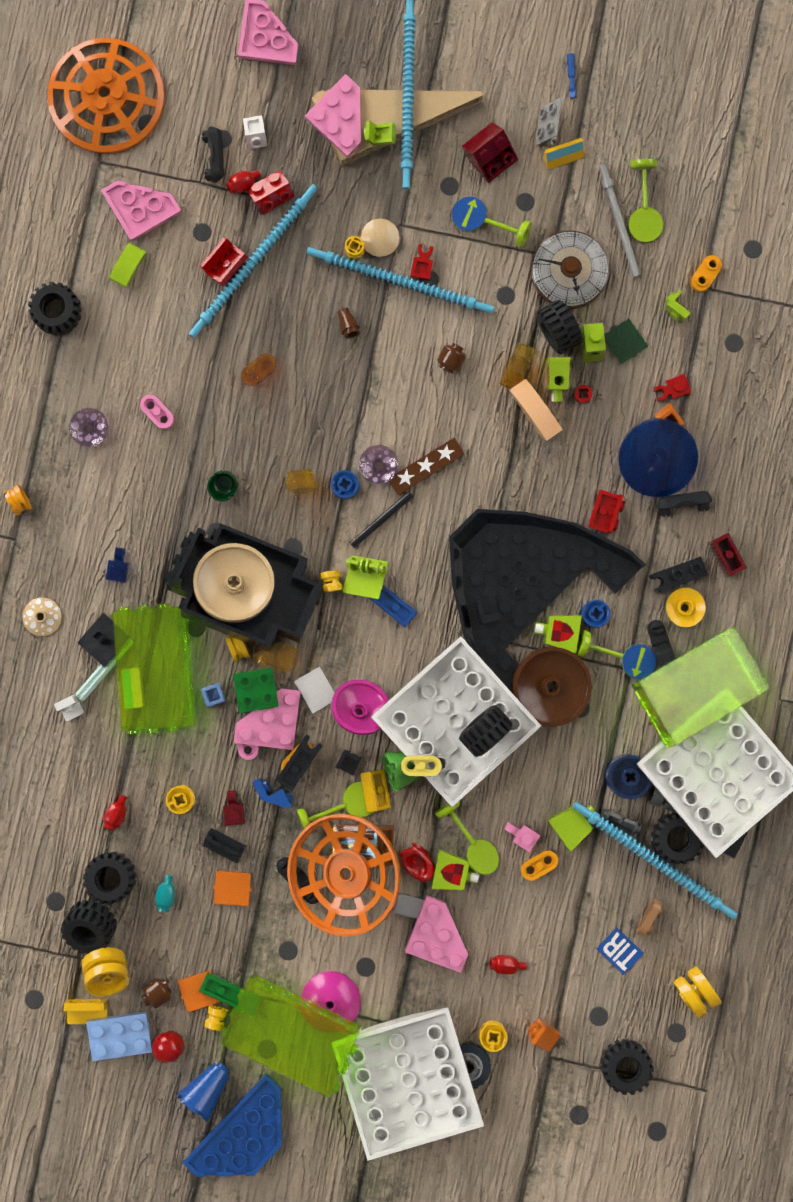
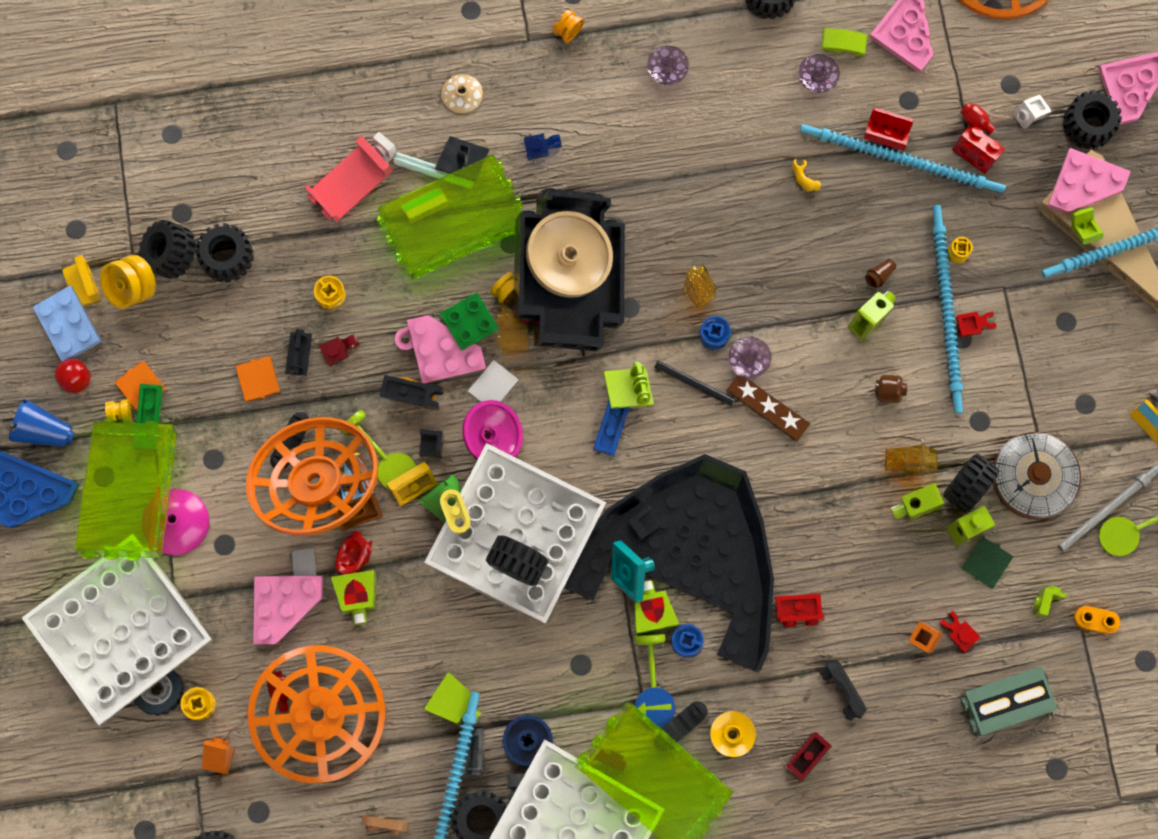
camera: 70 degrees right, 10 degrees down
red plant [103,794,127,831] -> none
bright pink plate [140,395,174,430] -> none
reddish brown head [141,978,172,1008] -> none
teal plant [155,874,175,912] -> none
medium blue slope [200,682,227,708] -> none
black piece [202,126,224,182] -> none
dark green hair [207,470,238,502] -> none
clear orange plate [241,353,277,386] -> none
blue slope [252,777,294,808] -> none
yellow wheel [320,570,343,593] -> none
tan dish [361,218,400,258] -> none
lime piece [435,801,499,875] -> none
piece [452,196,532,248] -> none
dark red slope [462,122,519,183] -> none
bright pink plate [504,822,540,852] -> none
light nougat slope [509,379,563,441] -> none
reddish brown dish [512,647,592,727] -> none
light orange plate [520,850,558,881] -> none
red bush [574,385,592,404] -> none
blue sticker [596,927,644,975] -> none
clear blue dish [618,418,698,497] -> none
black plate [649,557,708,593] -> none
none -> orange dish [248,645,385,783]
none -> coral panel [305,135,393,222]
none -> teal tile [611,540,655,603]
none -> yellow piece [792,159,821,192]
none -> clear purple dish [798,54,840,93]
none -> lime torso [847,291,896,341]
none -> sand green panel [960,666,1058,736]
none -> black tyre [1063,90,1122,149]

